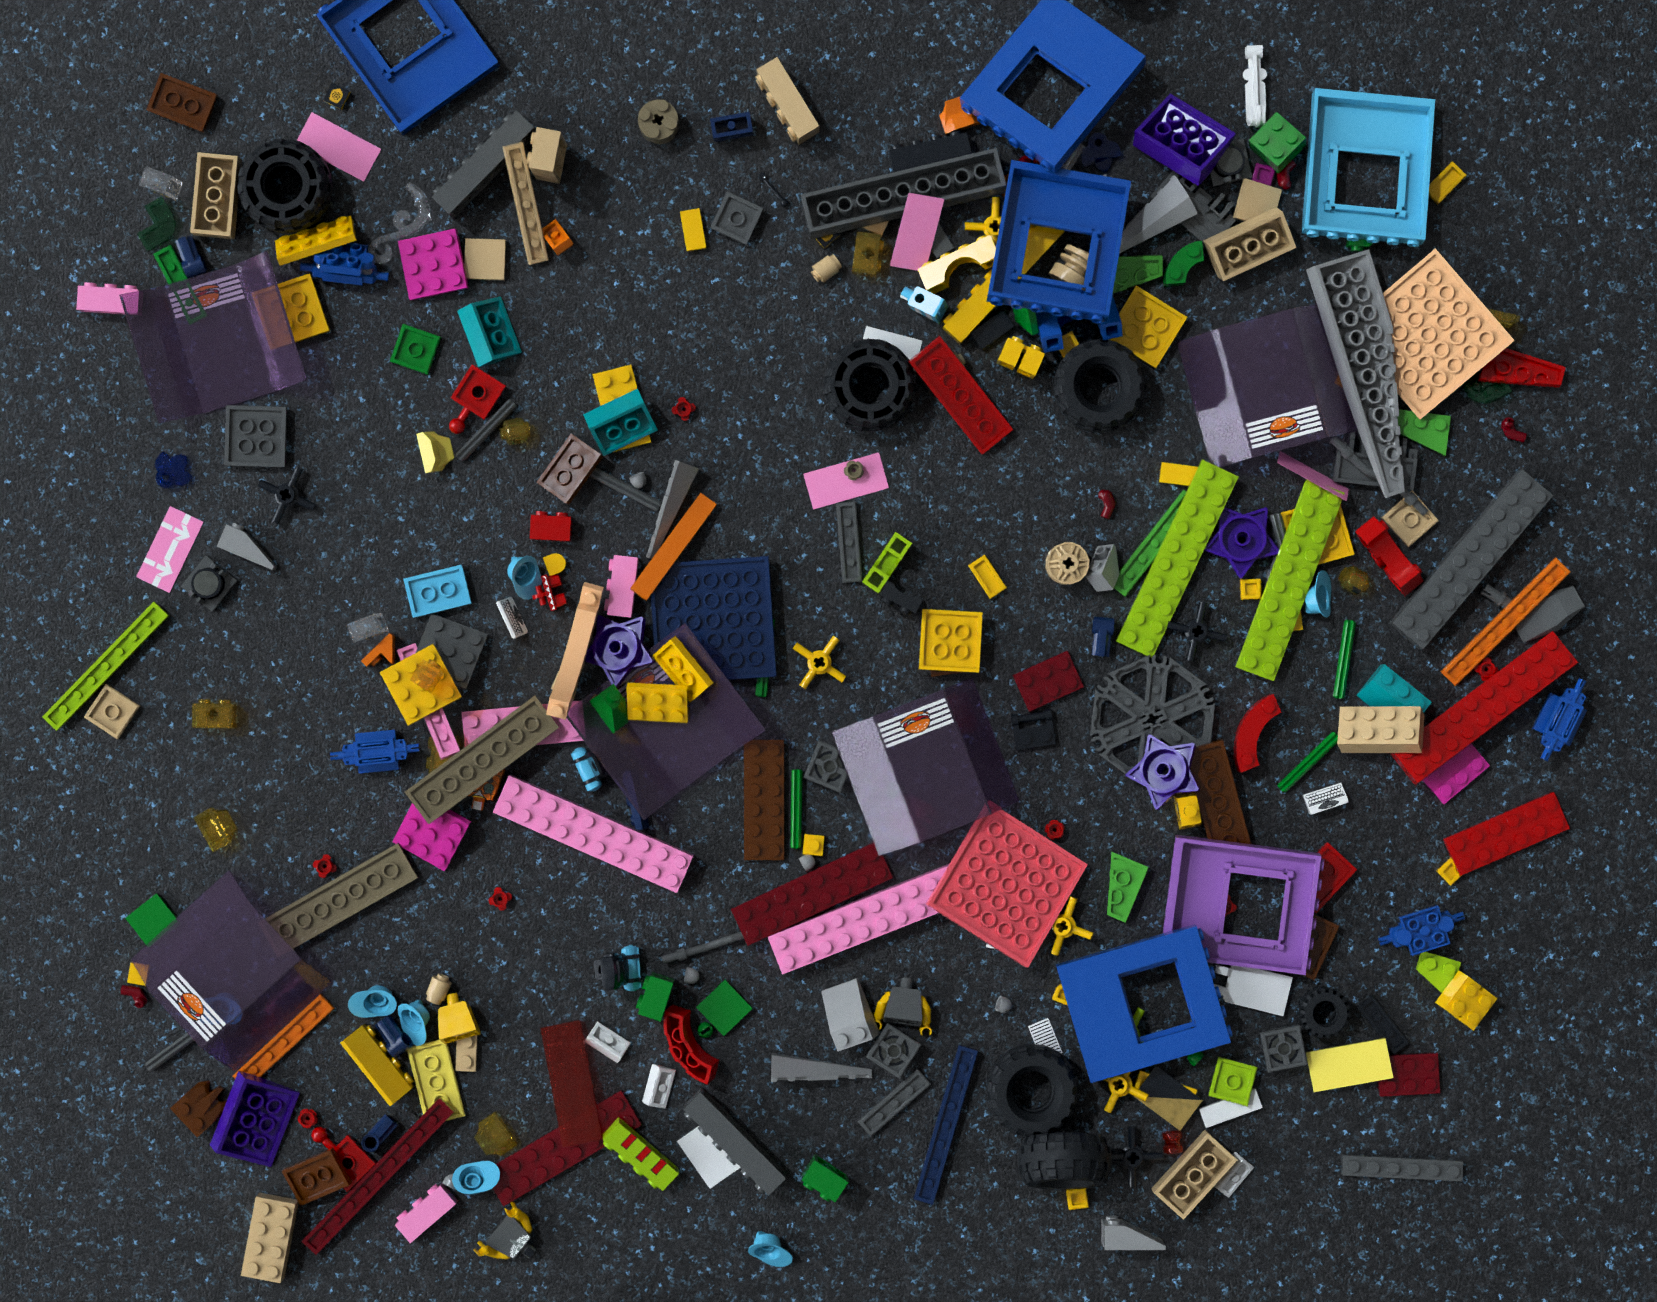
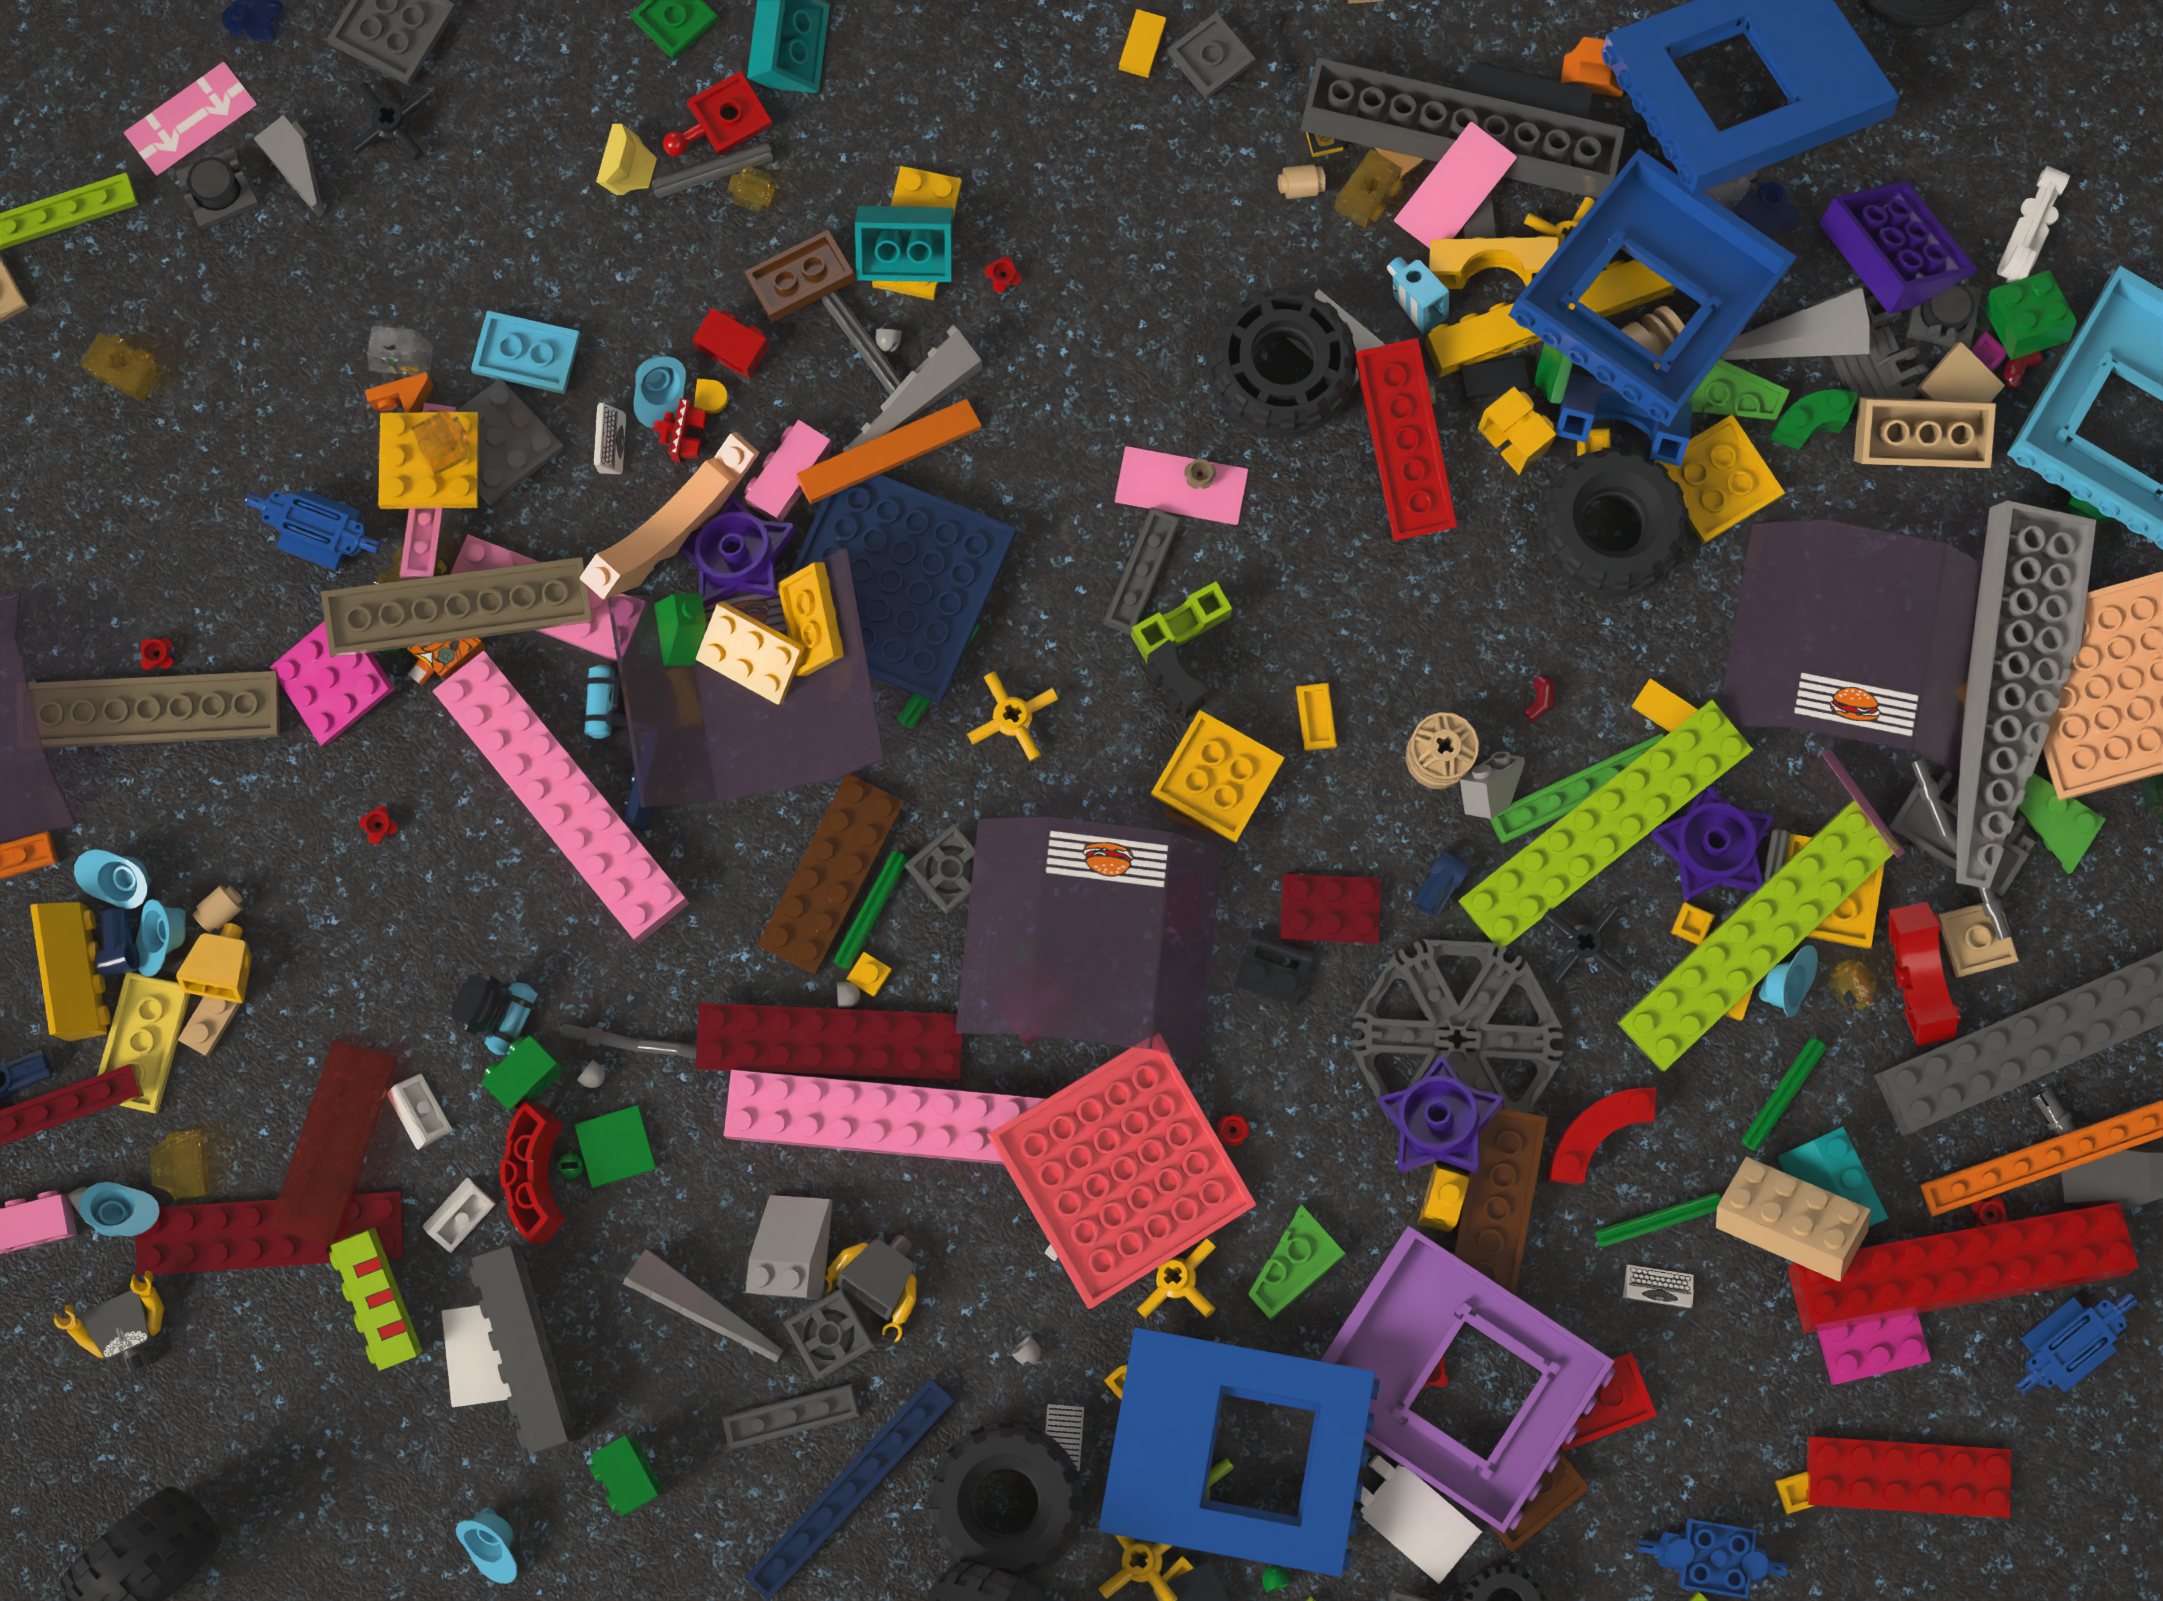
camera: 25 degrees right, 10 degrees down
clear yellow slope [193,807,237,852] -> none

